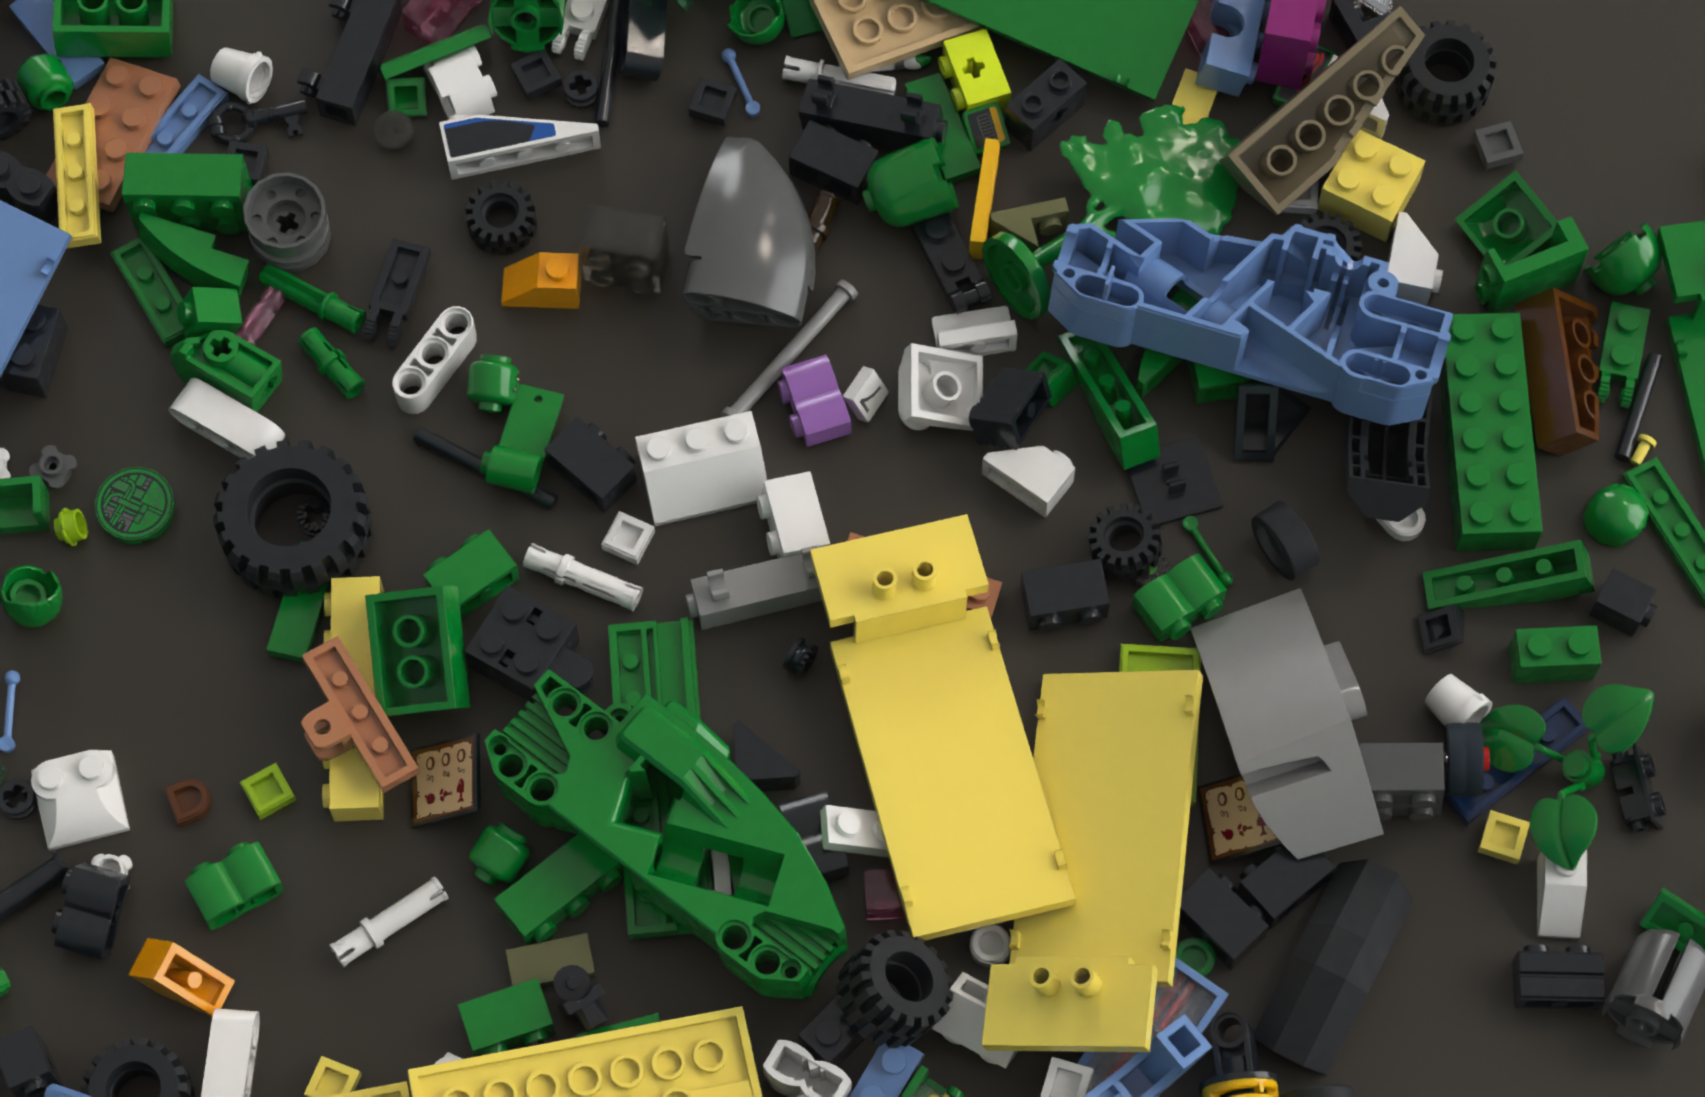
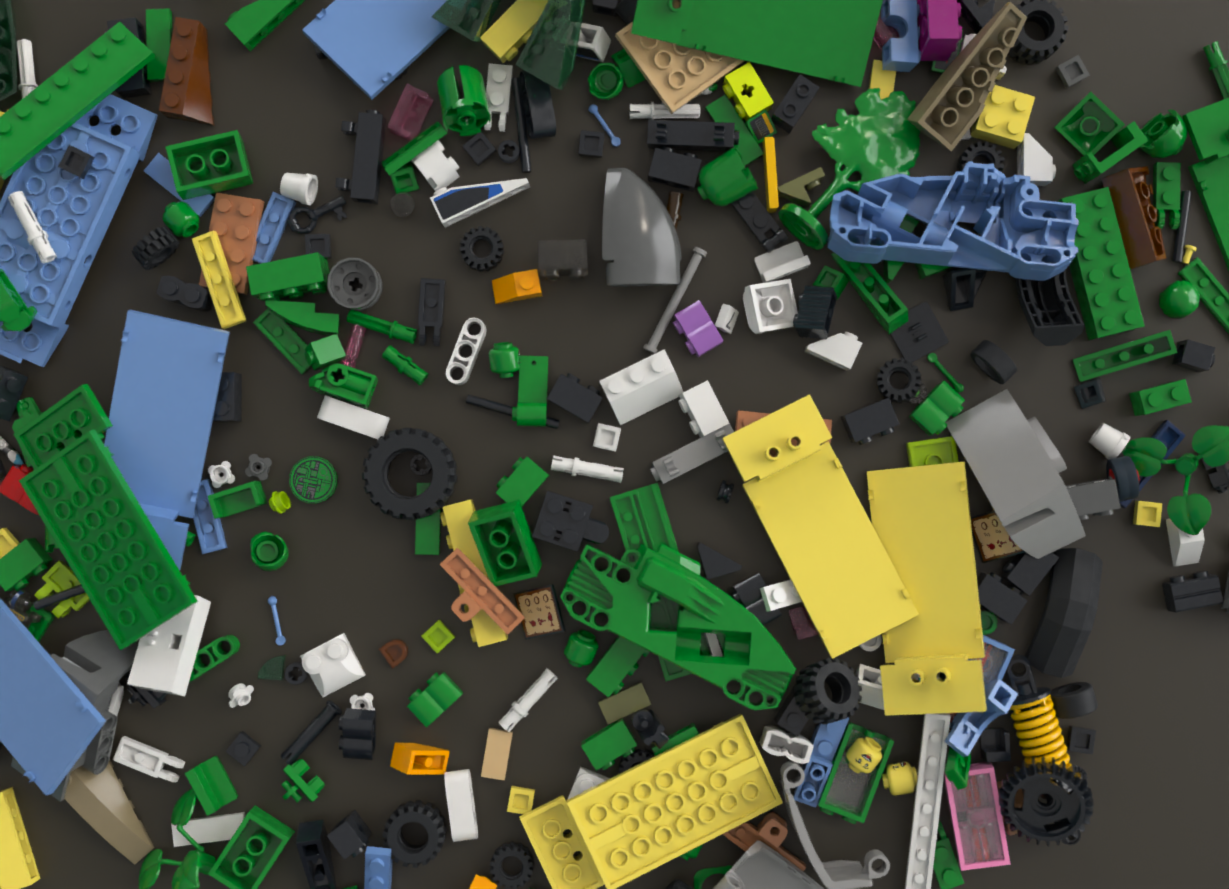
camera: 15 degrees left, 20 degrees up
none -> tan tile [481,728,513,780]

